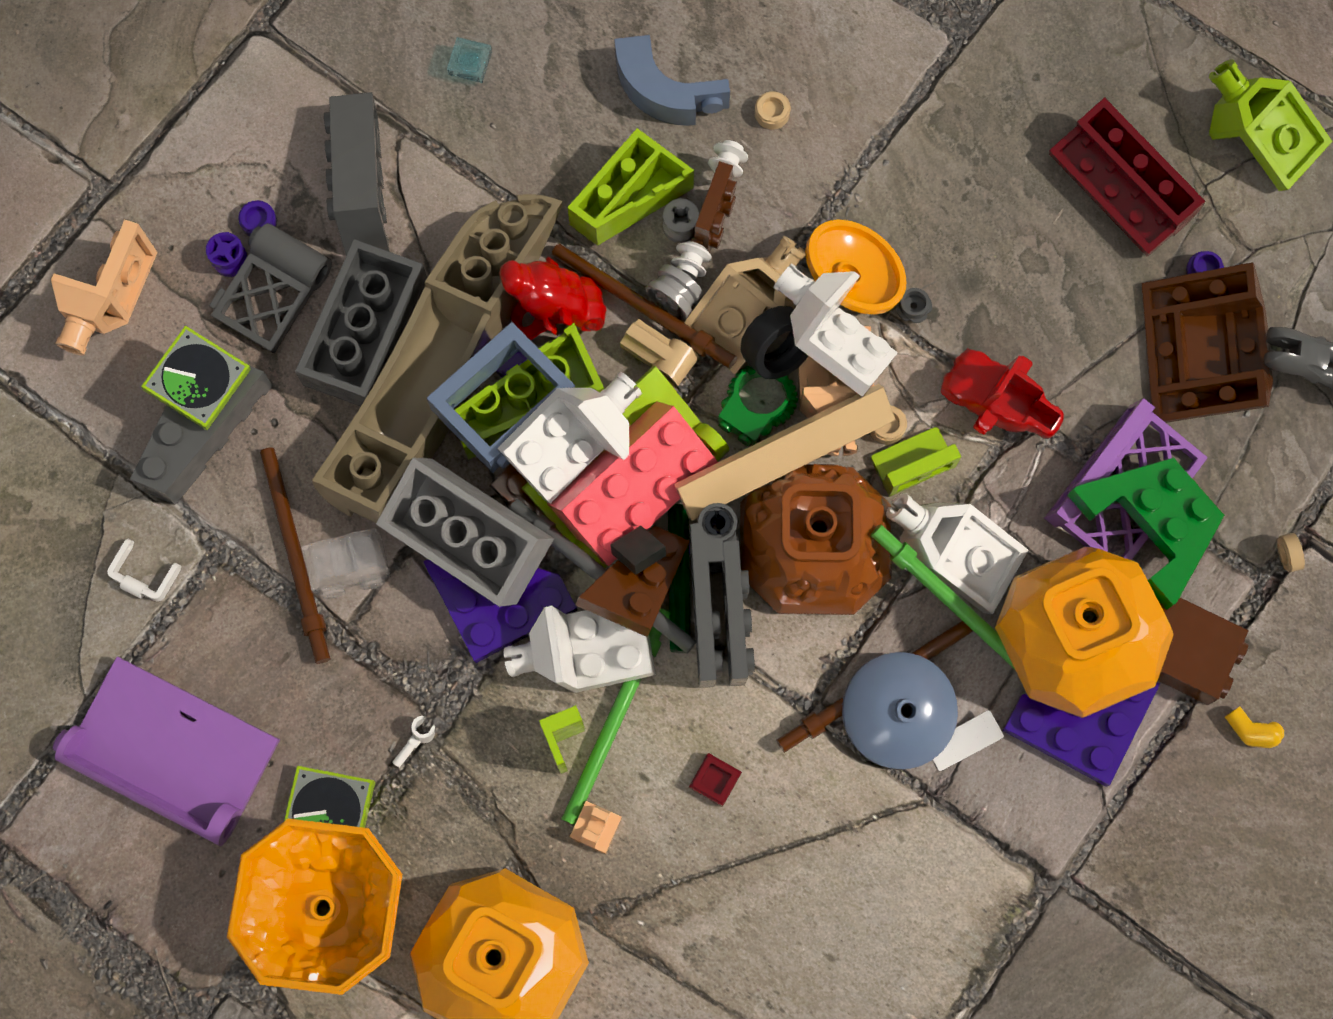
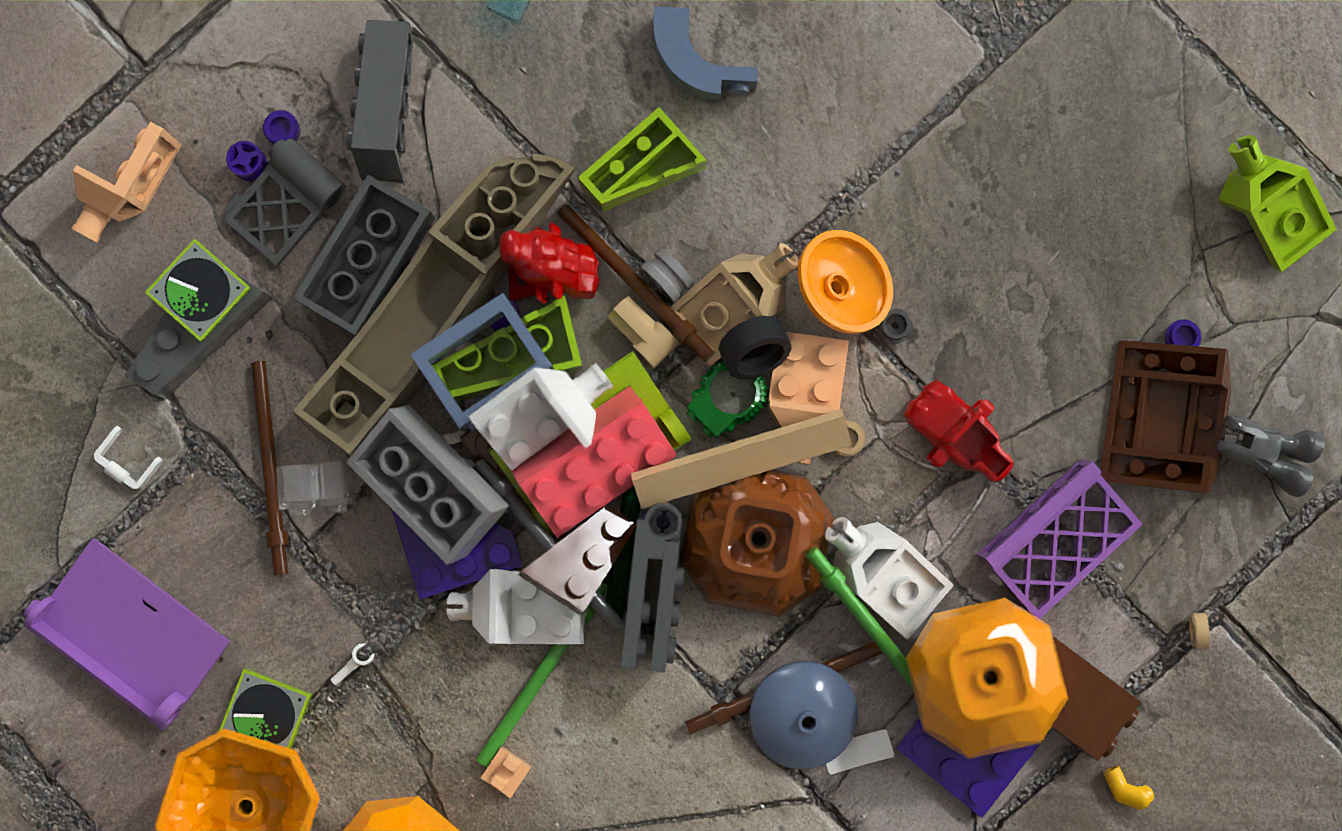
camera: 10 degrees right, 10 degrees up
lime panel [539,705,585,774] -> none
pearl dark grey tile [610,525,666,575] -> none
light grey wheel [663,198,699,243] -> none
plate [671,140,748,280] -> none
dark red tile [689,753,742,807] -> none
tan tile [755,91,791,130] -> none
white plate [773,263,898,397] -> none
lime panel [871,427,962,497] -> none
dark red brick [1049,97,1206,257] -> none
green wing [1067,458,1225,610] -> none

